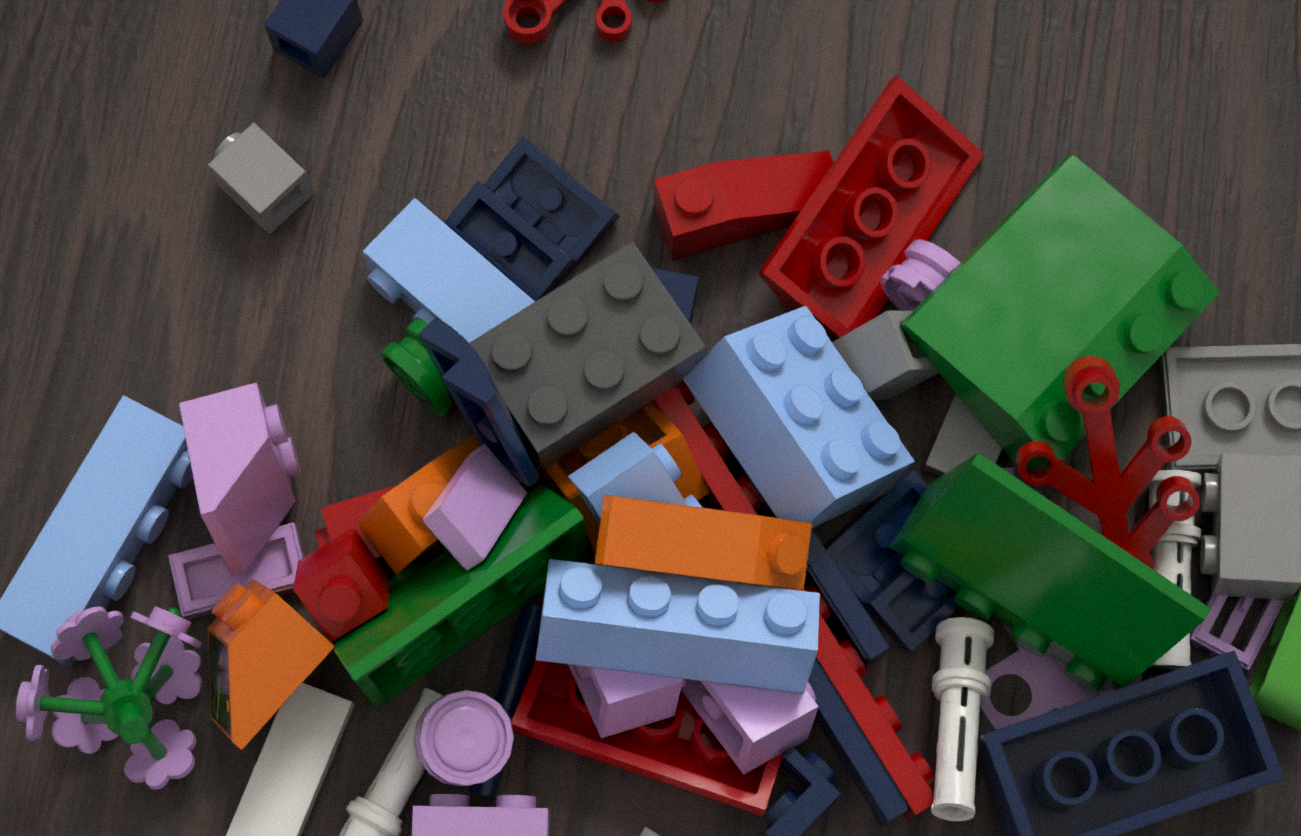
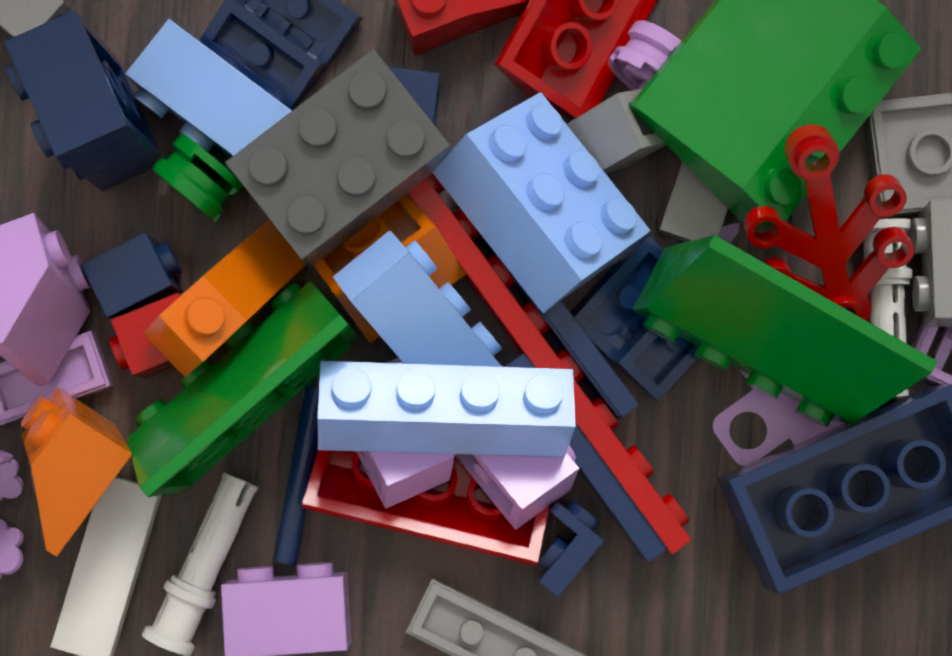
camera: 10 degrees left, 10 degrees up
red brick [293,527,390,642] -> none
lavender wheel [413,690,514,786] -> none
dark blue slope [418,317,540,487] -> none
lavender tile [422,444,527,571] -> none
orange slope [595,495,812,590] -> none
white pin [931,617,994,821] -> none
none -> dark blue brick [4,10,163,191]
none -> dark blue brick [81,232,183,319]

